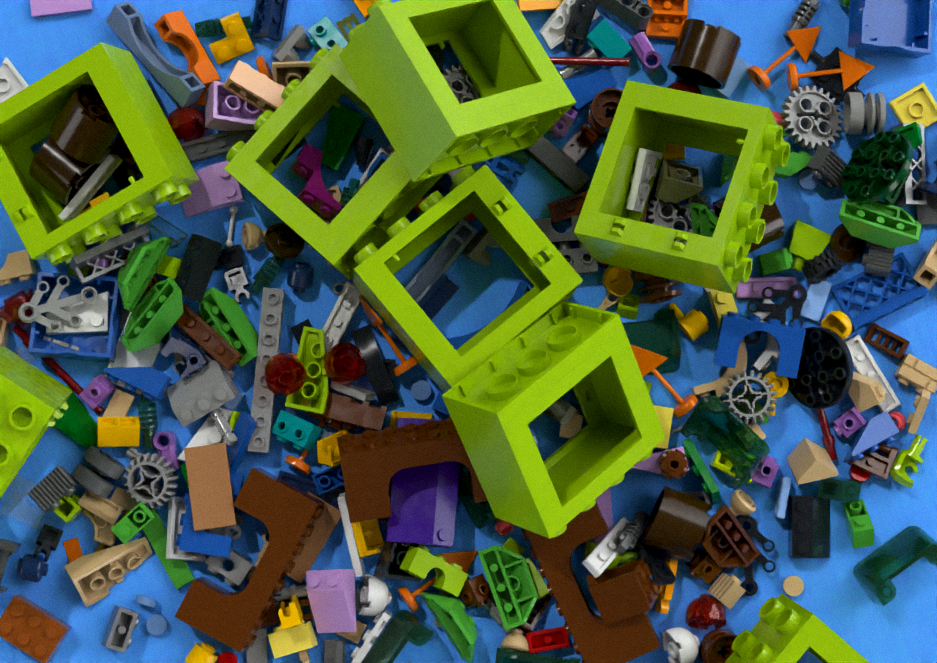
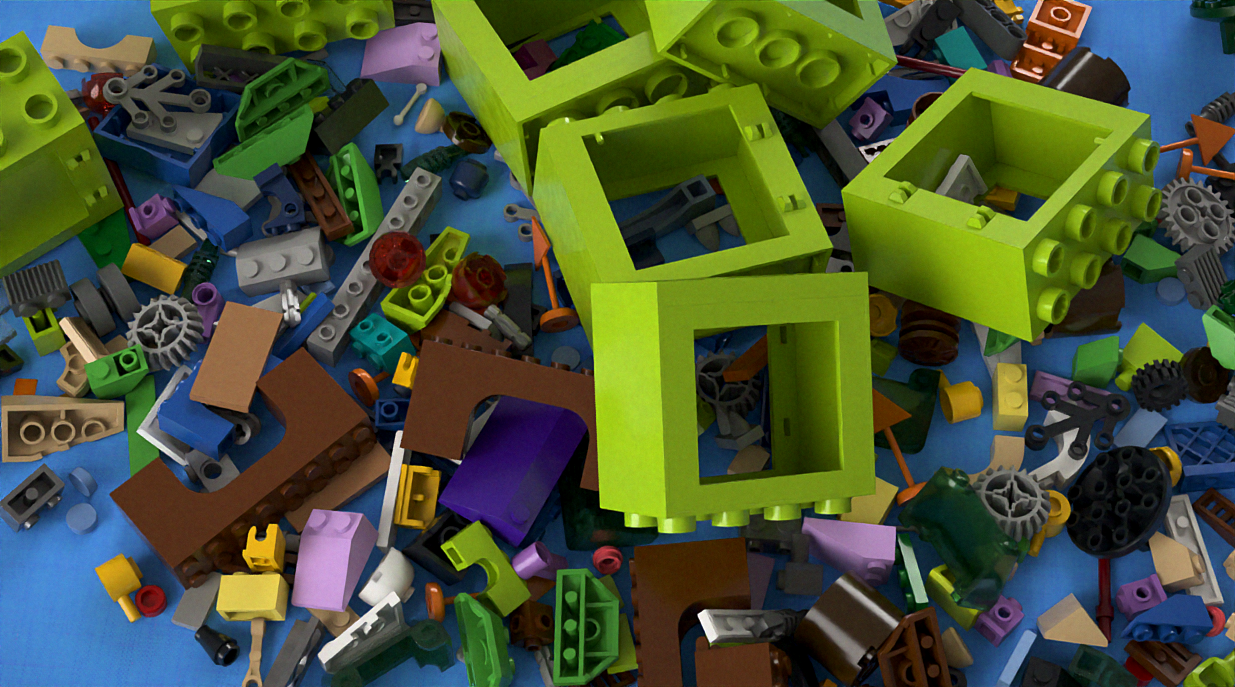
camera: 20 degrees right, 25 degrees down
black plate [213,244,247,271] -> none
white tile [322,281,363,363] -> none
reddish brown brick [657,449,689,480] -> none
blue arch [713,311,806,379] -> none
none -> light grey axle [484,304,532,351]
none -> medium lavender piece [511,541,569,581]
none -> clear smoke brick [775,534,823,600]

